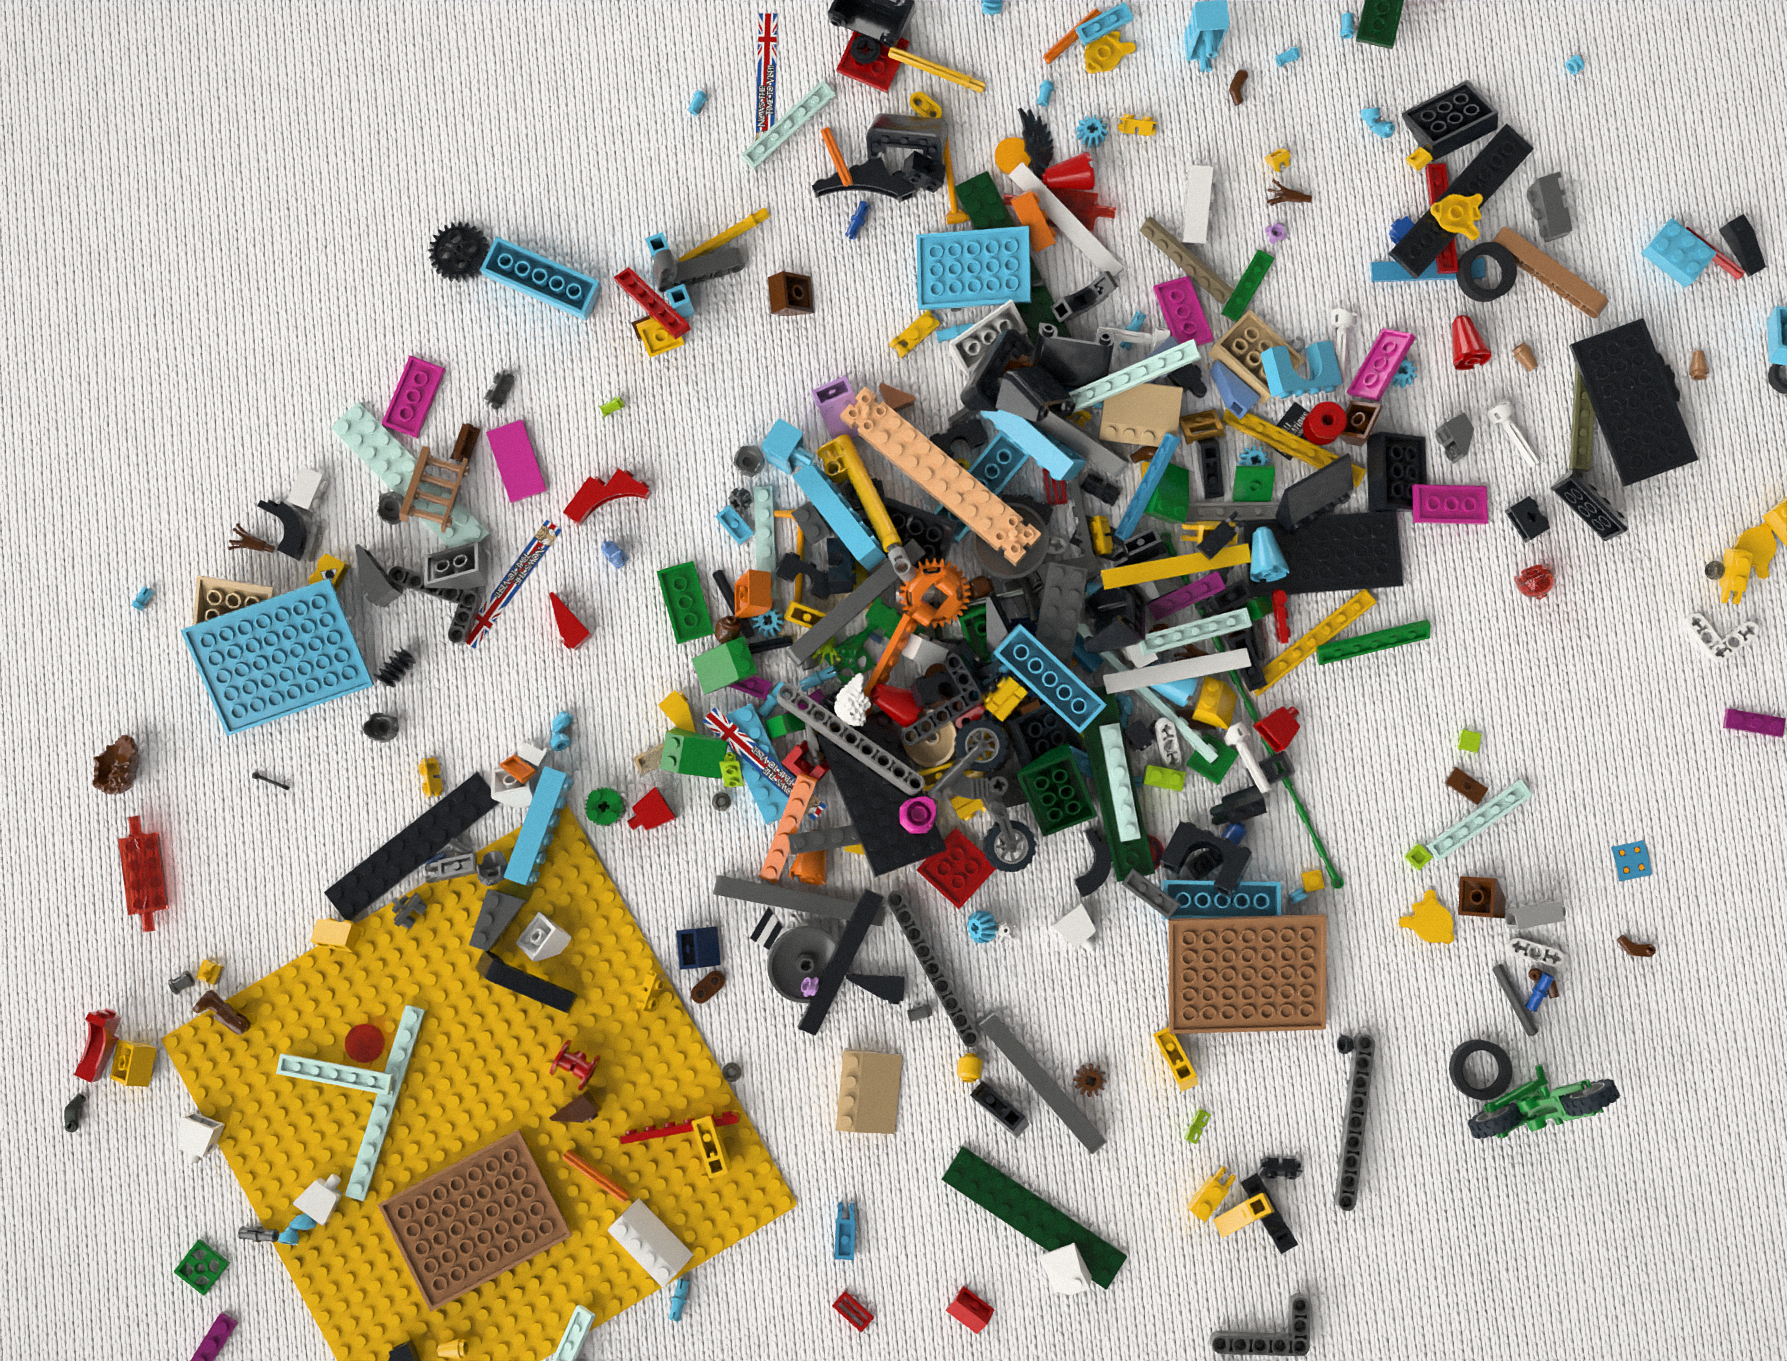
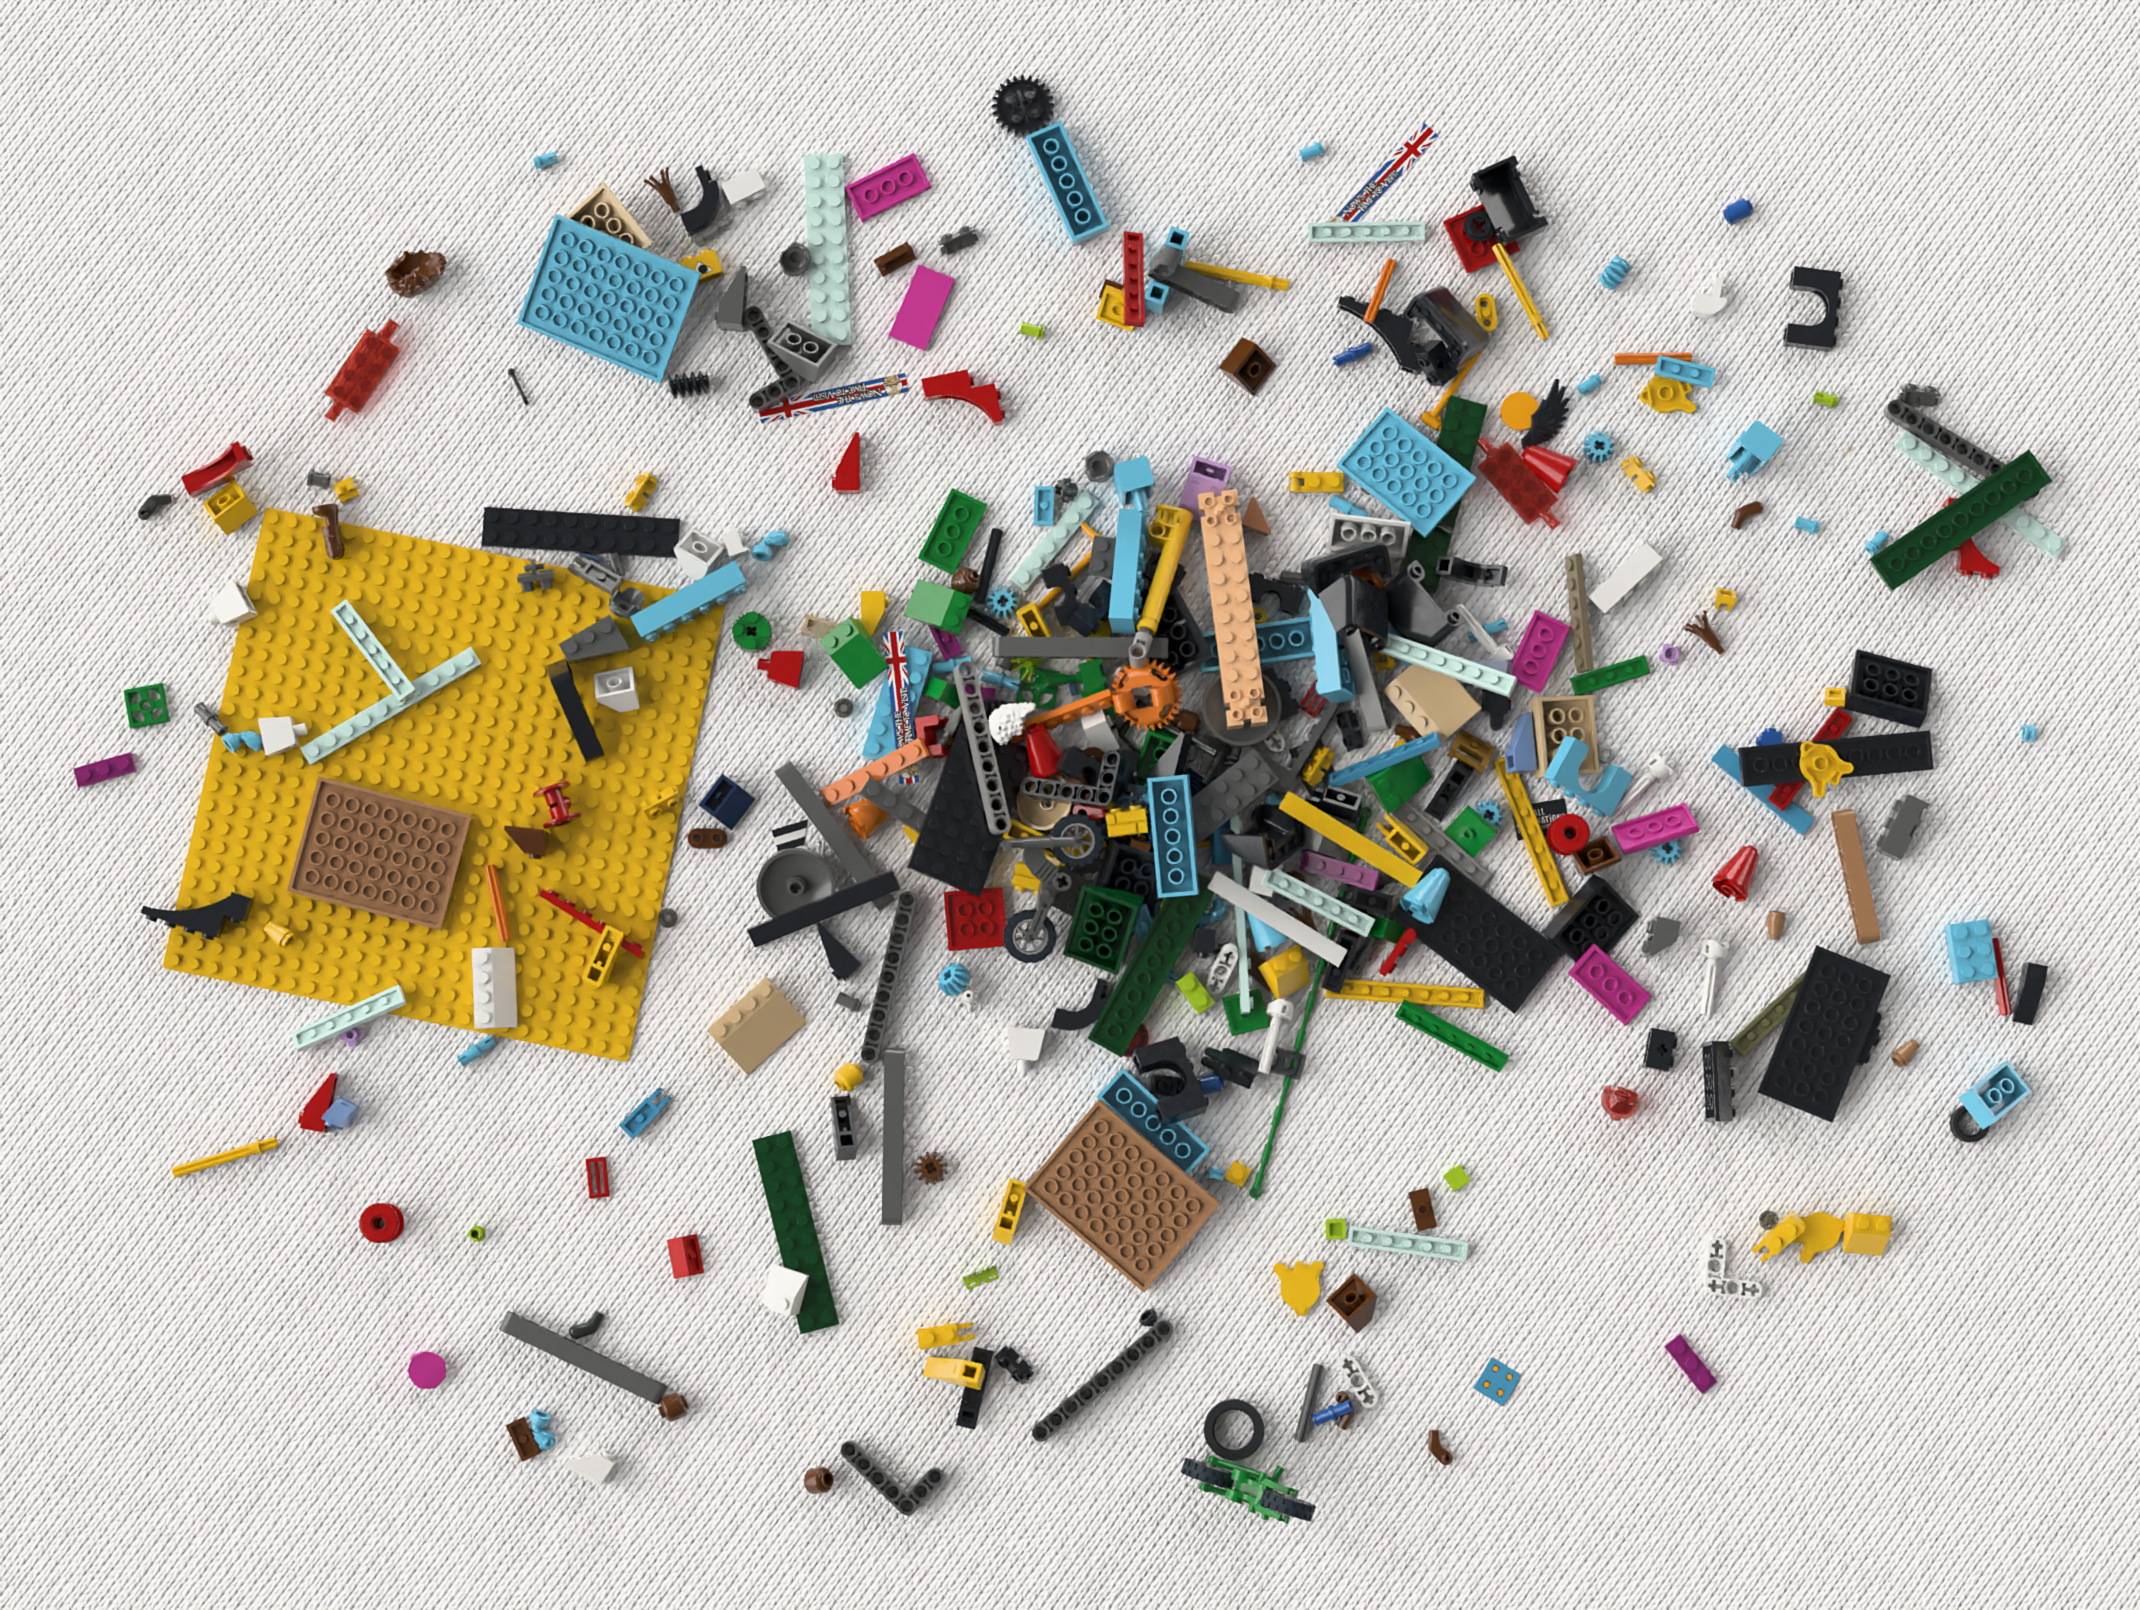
camera: 35 degrees right, 0 degrees up
yellow brick [310,917,360,952] -> none
clear red tile [344,1023,385,1063] -> none
dark grey hair [362,712,399,743] -> none
medium nougat fence [399,446,470,533] -> none
orange tile [499,754,537,784] -> none
medium blue animal [601,540,629,569] -> none
lime hinge [719,752,744,787] -> none
orange slope [735,569,773,619] -> none
lavender plate [801,977,819,997] -> none
dark pink hat [899,796,936,834] -> none
white sticker [1009,162,1123,277] -> none
orange brick [1010,189,1057,253] -> none
light aqua plate [1099,723,1140,842] -> none
dark grey tile [1122,869,1180,919] -> none
black hinge [1196,511,1246,561] -> none
red torso [1252,706,1300,753] -> none
black slope [1275,453,1354,533] -> none
medium azure arm [1361,108,1395,138] -> none
black tyre [1456,242,1517,302] -> none
light grey brick [1505,901,1566,929] -> none

